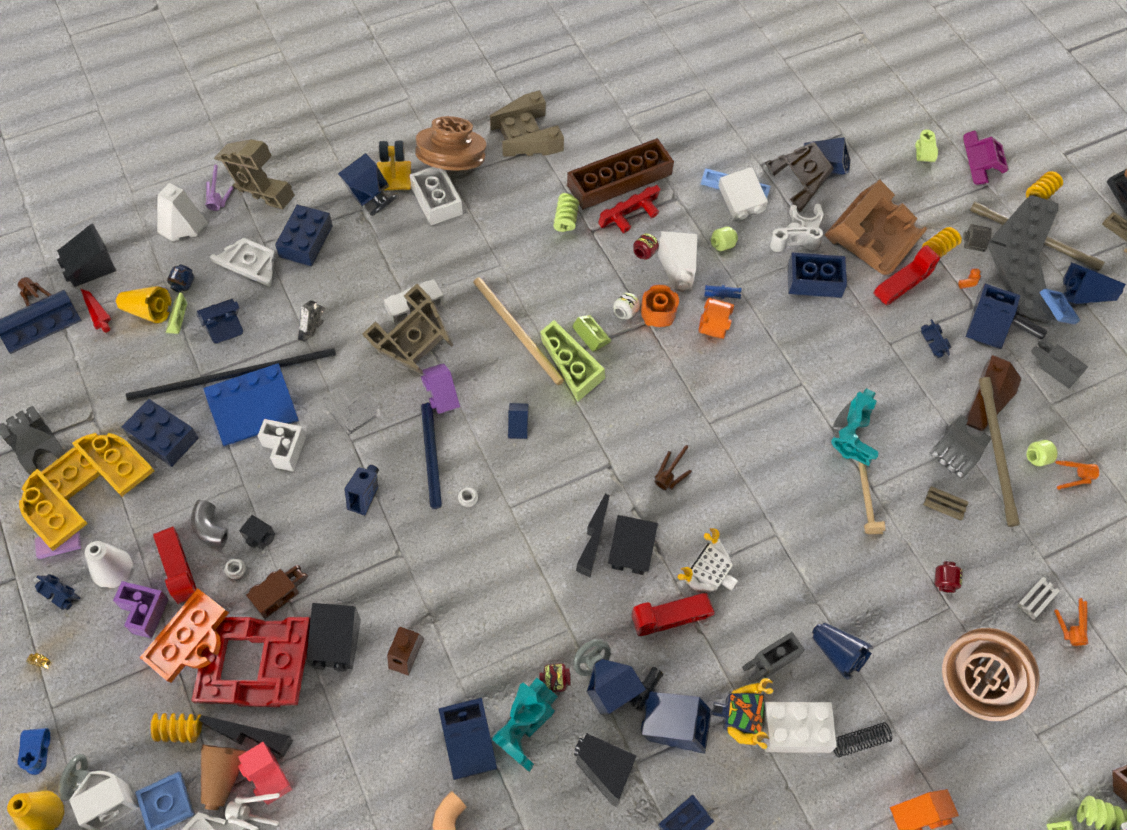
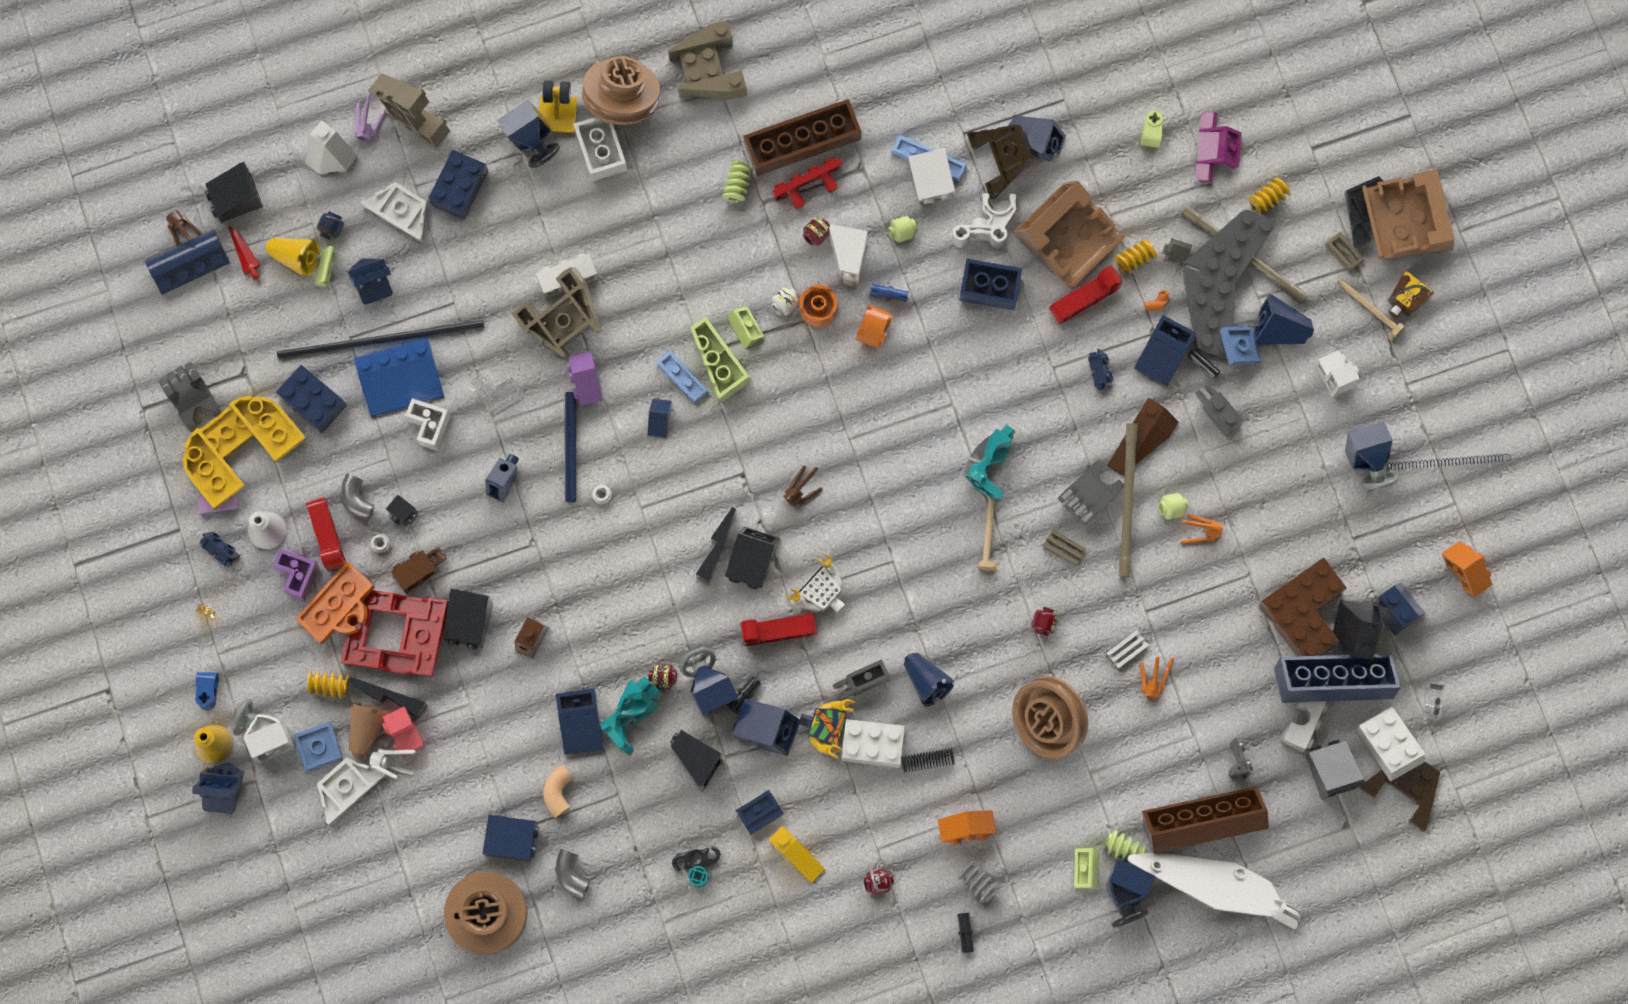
camera: 10 degrees right, 15 degrees up
clear smoke plate [298,300,325,342] -> none
tan piece [473,277,564,385] -> none
none -> light blue tile [656,350,709,404]

